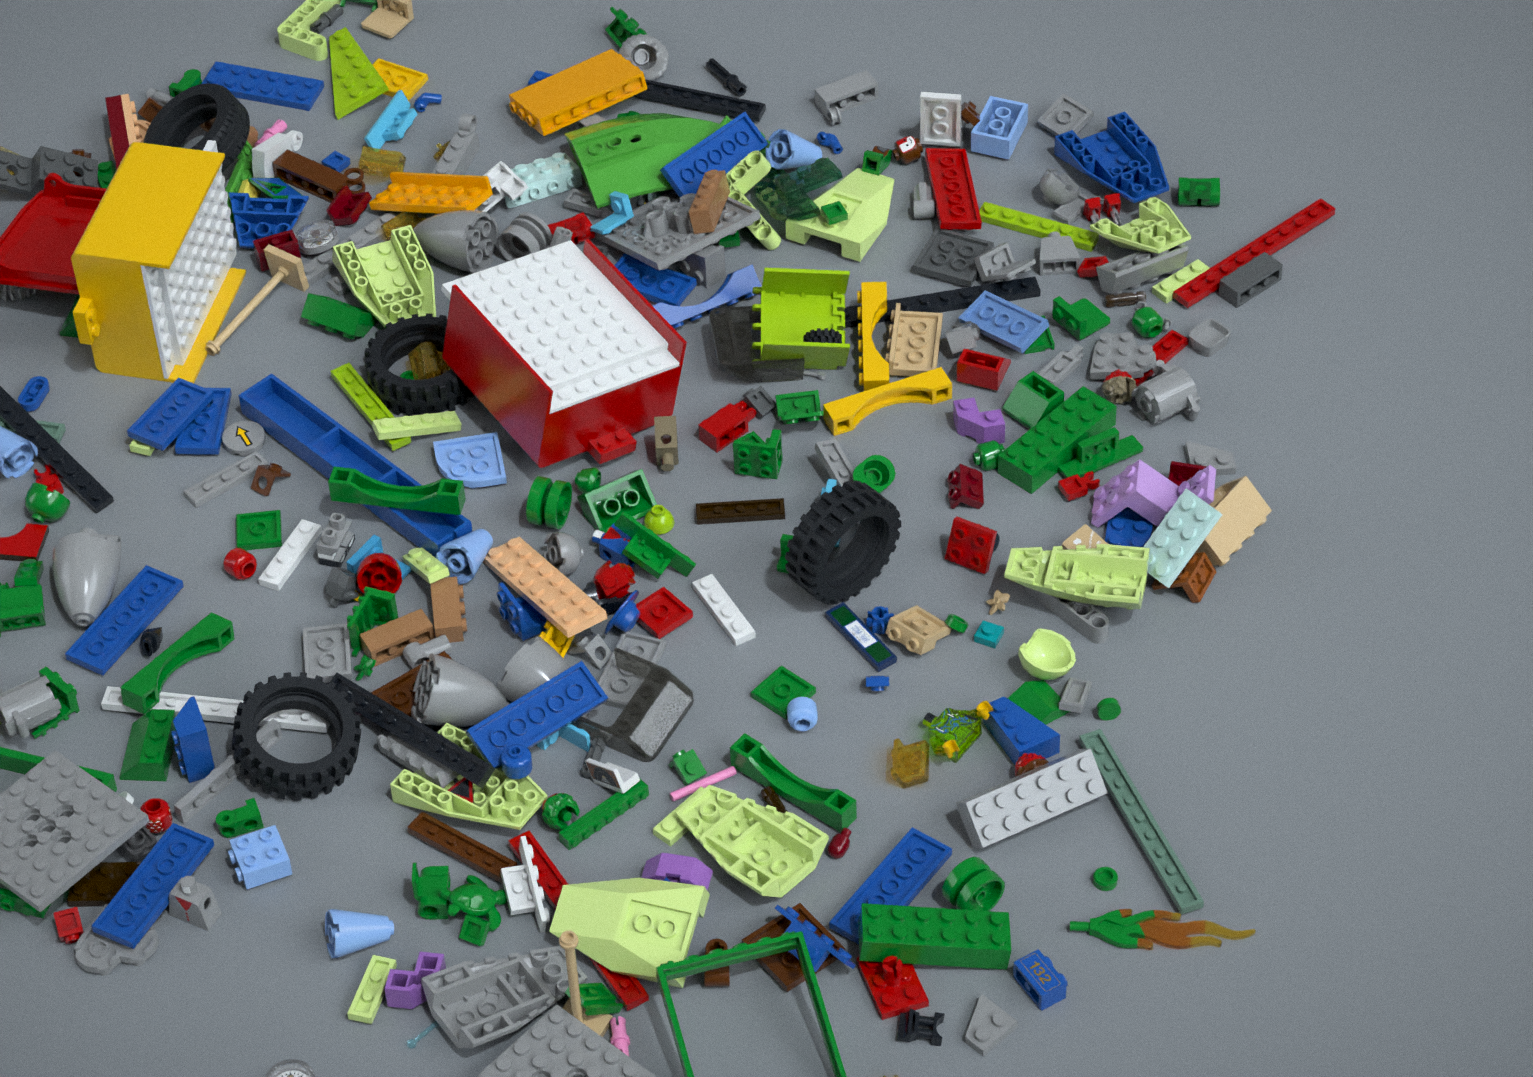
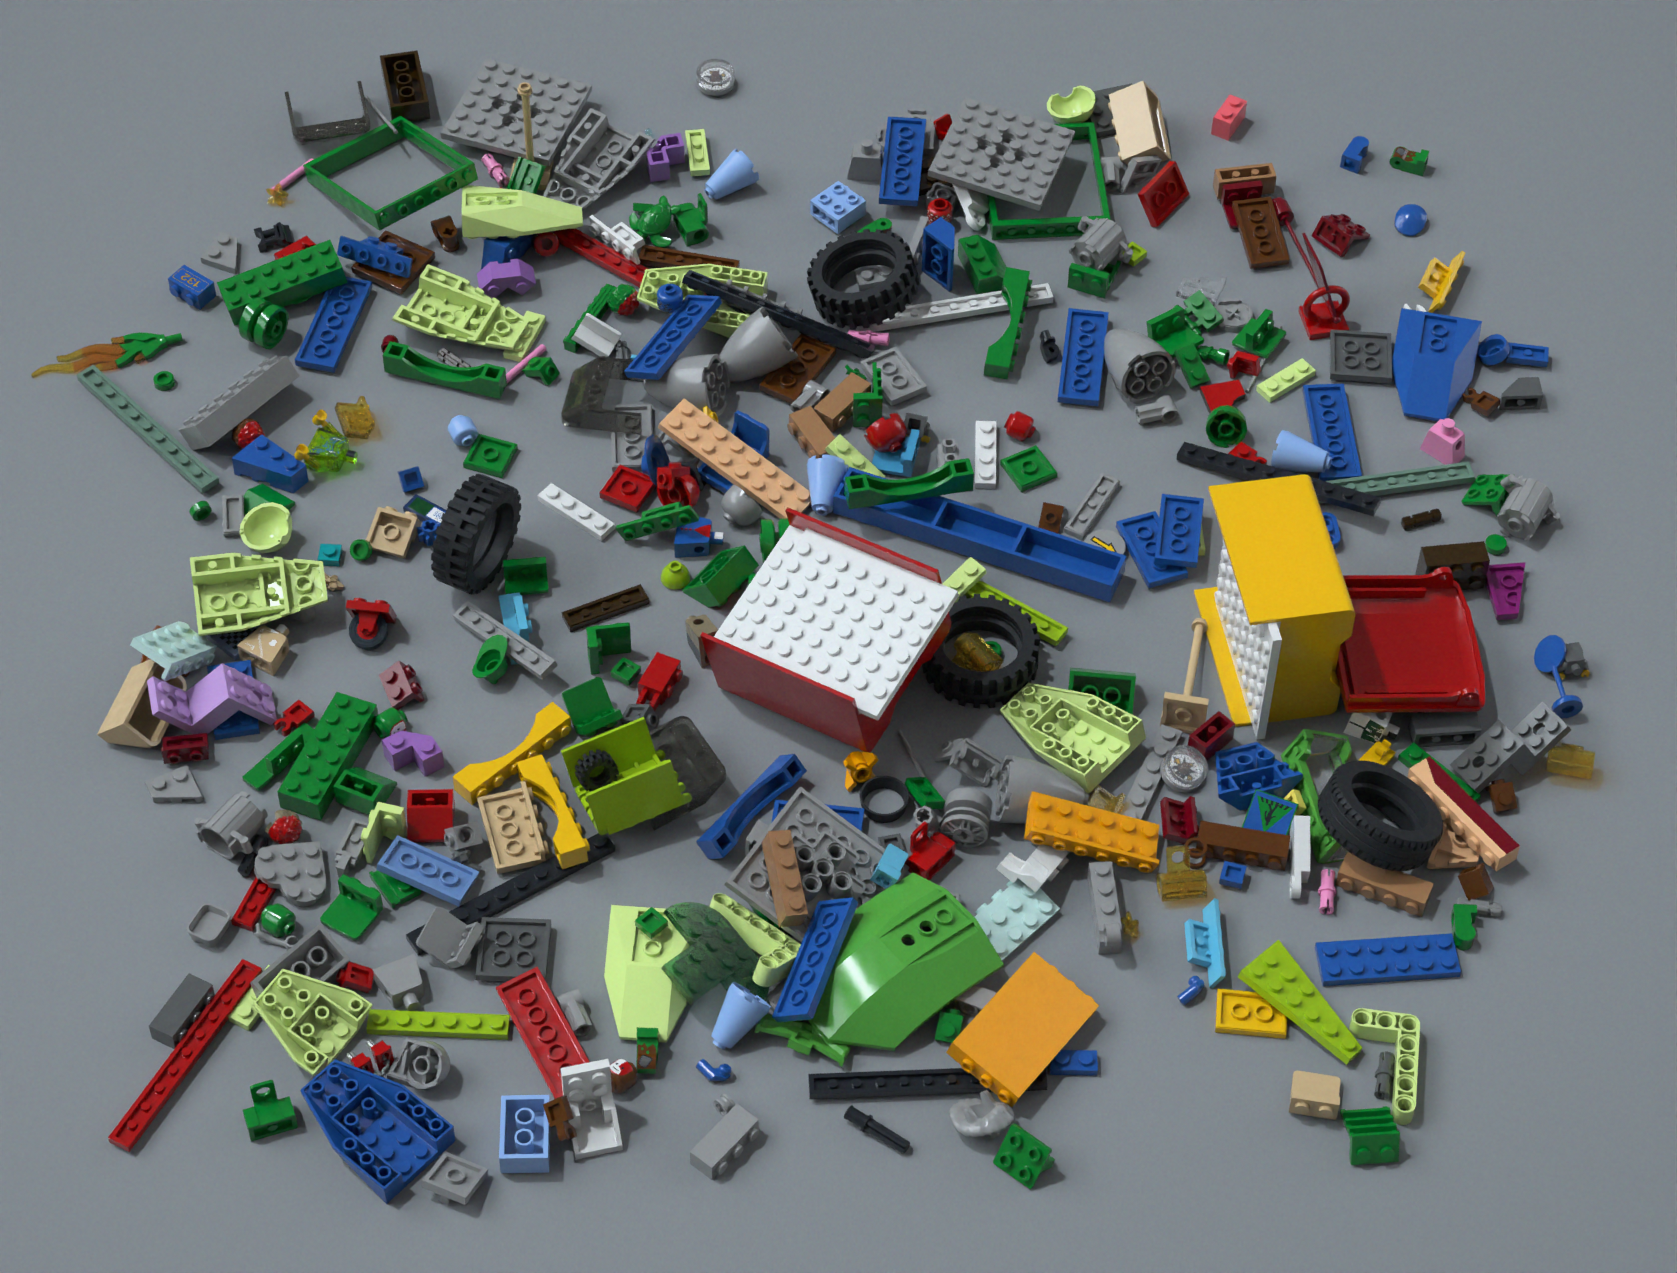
camera: 155 degrees right, 5 degrees up
none -> yellowish green bracket [361,802,407,864]

